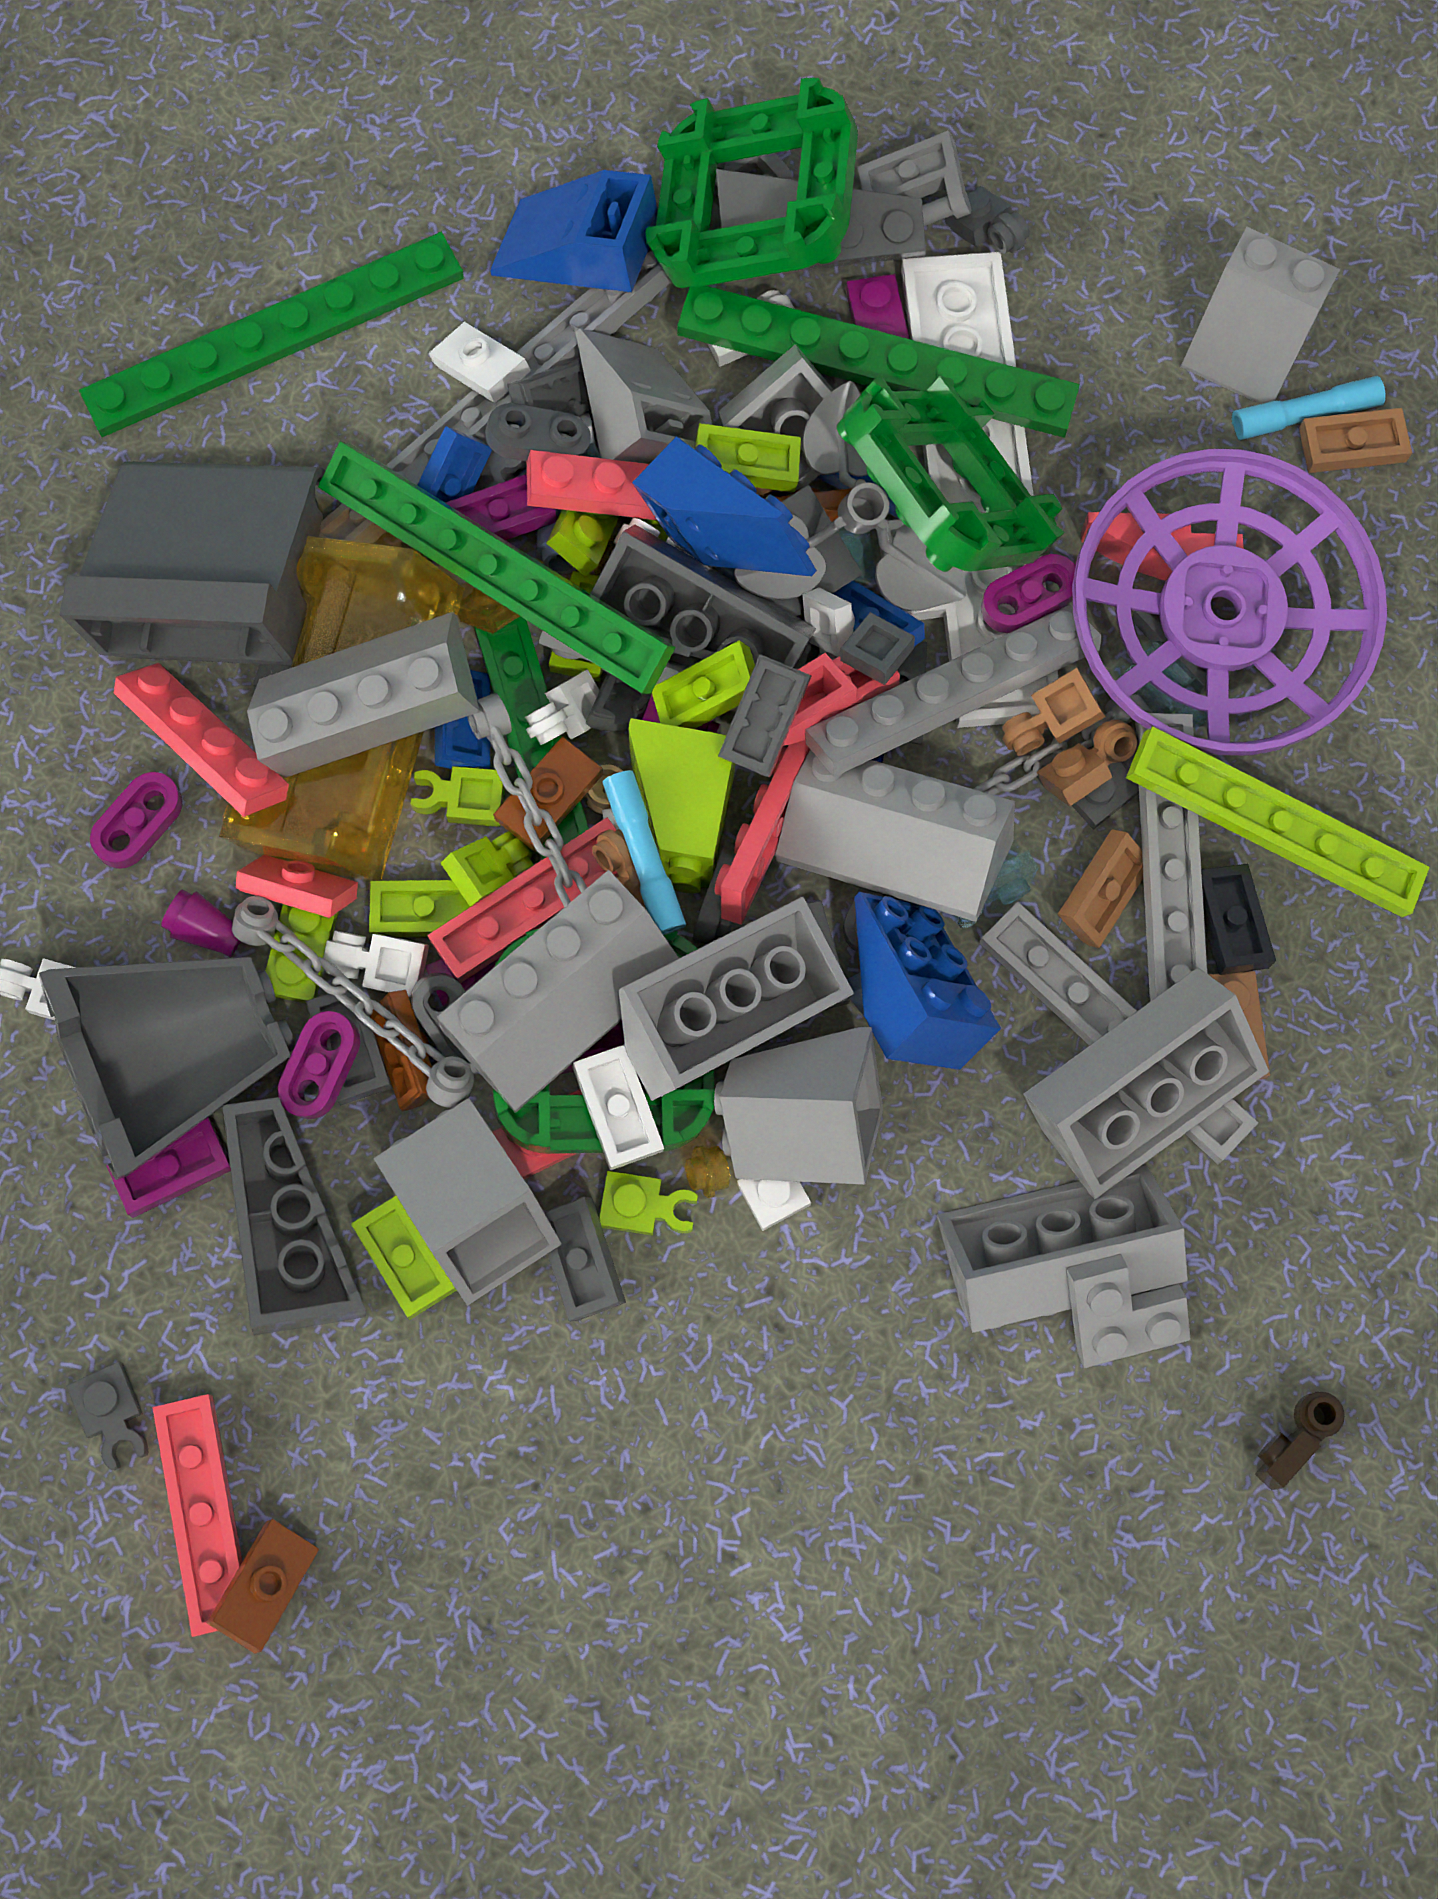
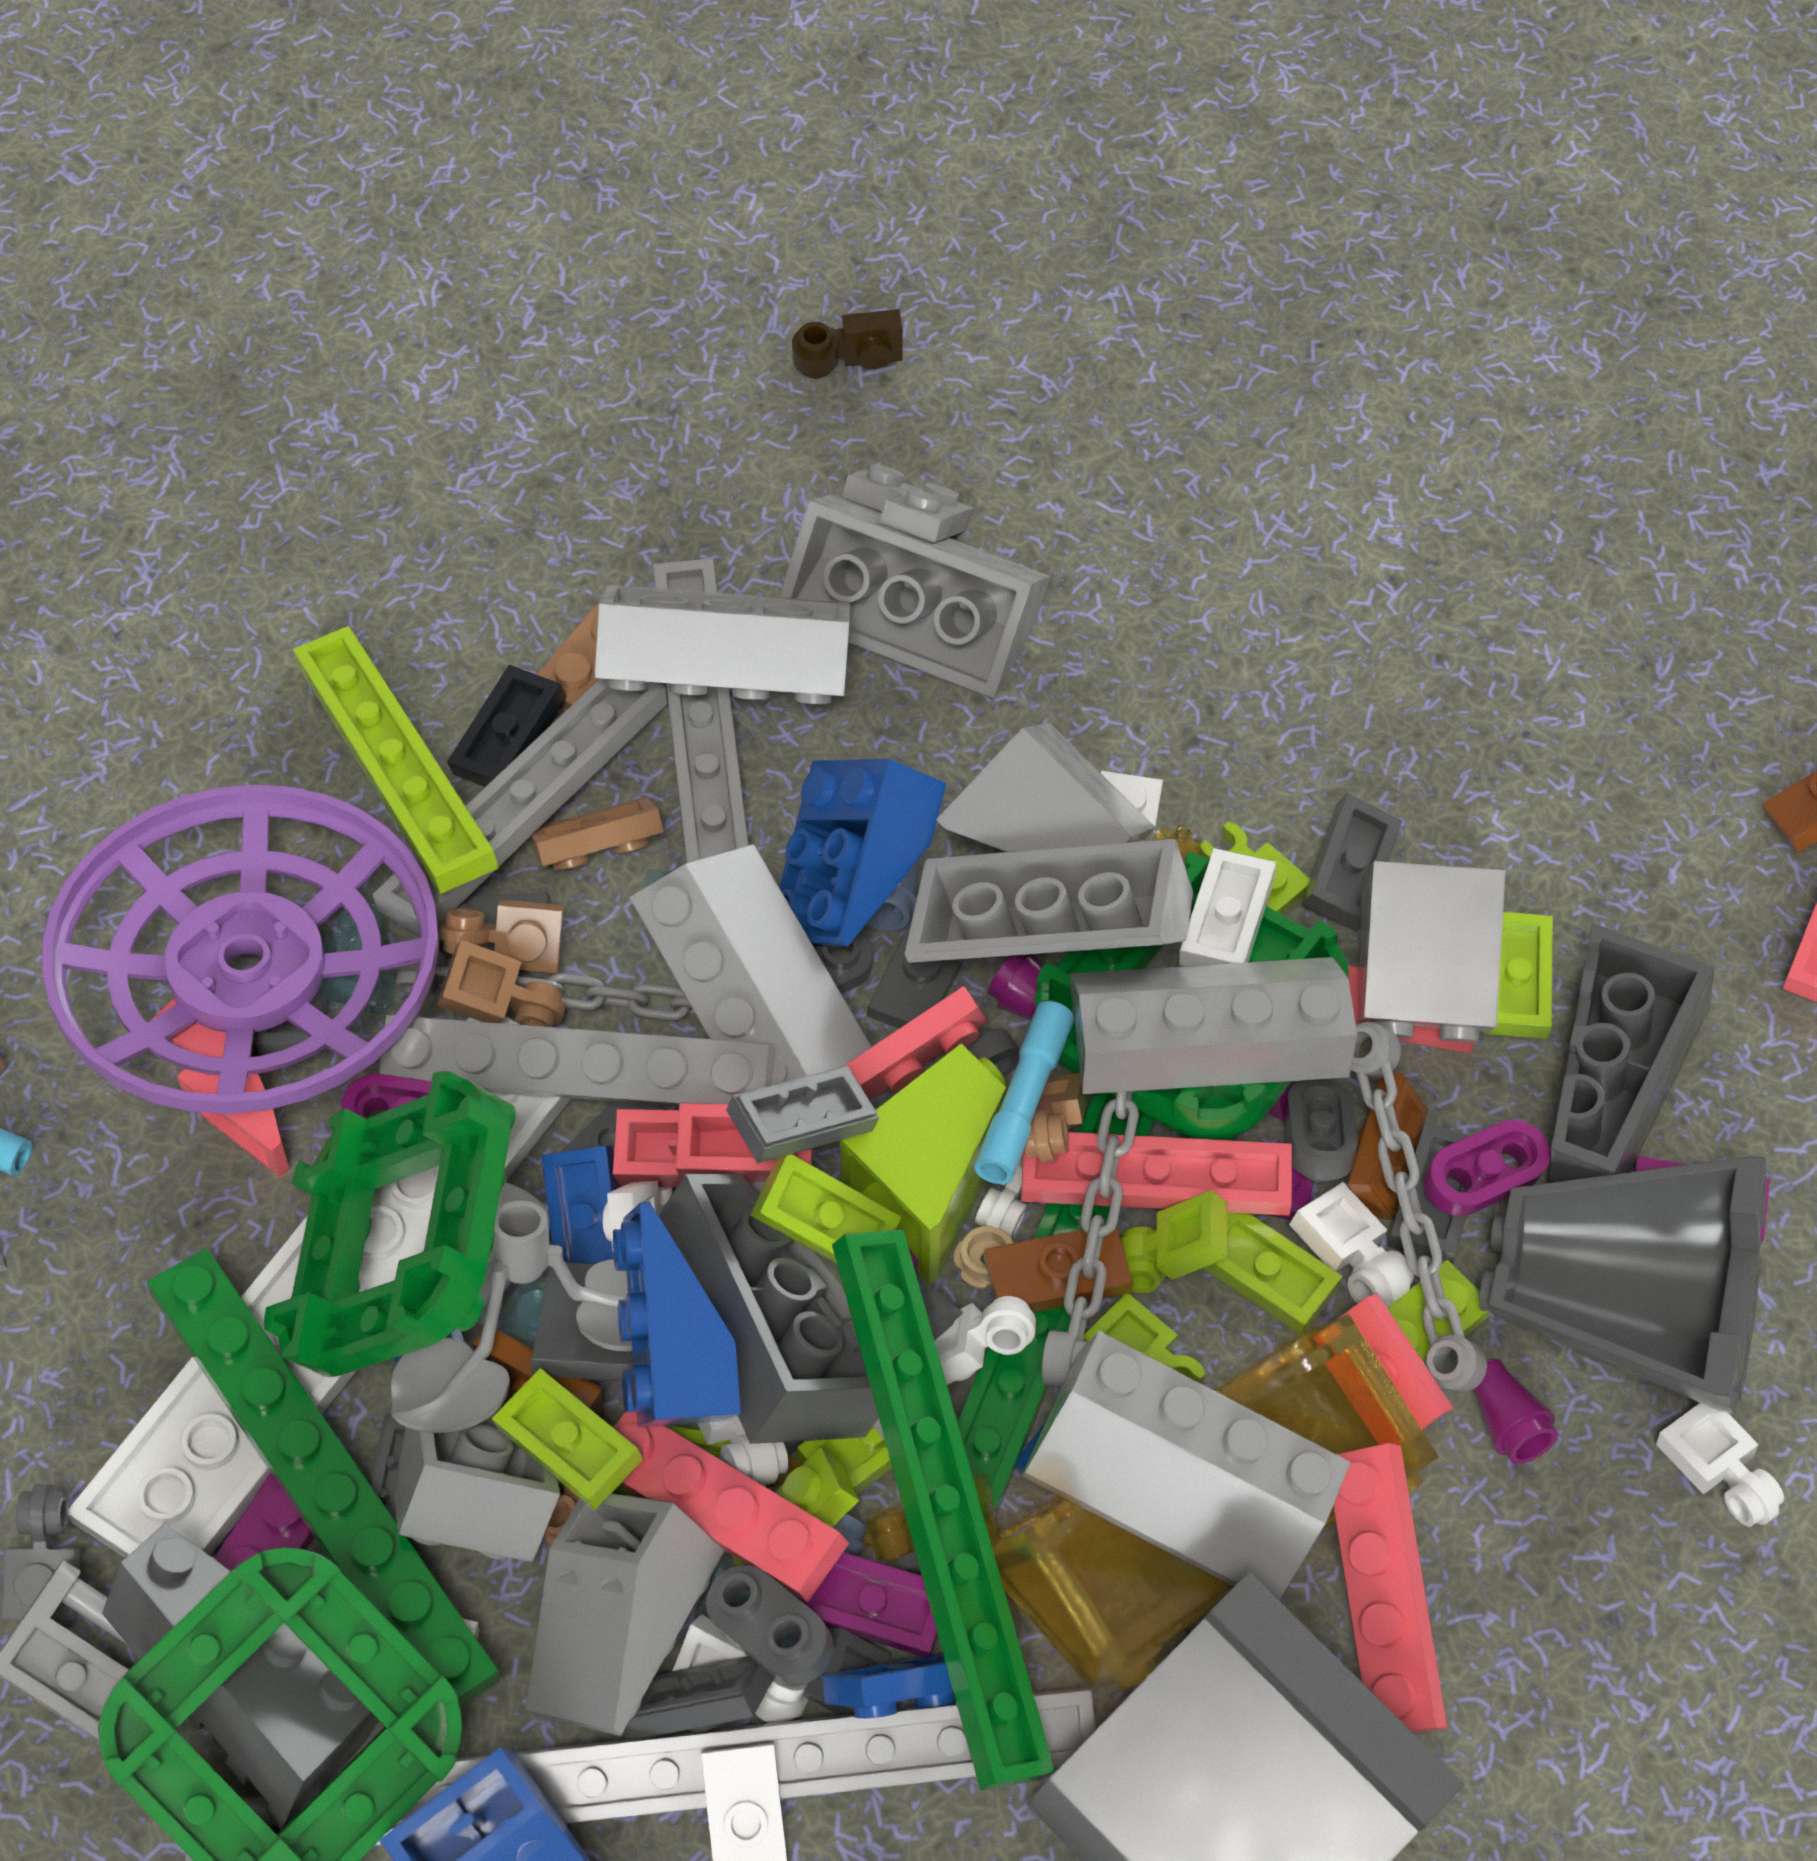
camera: 140 degrees left, 15 degrees down
magenta plate [90,772,183,869] -> none
dark grey plate [840,612,915,685] -> none

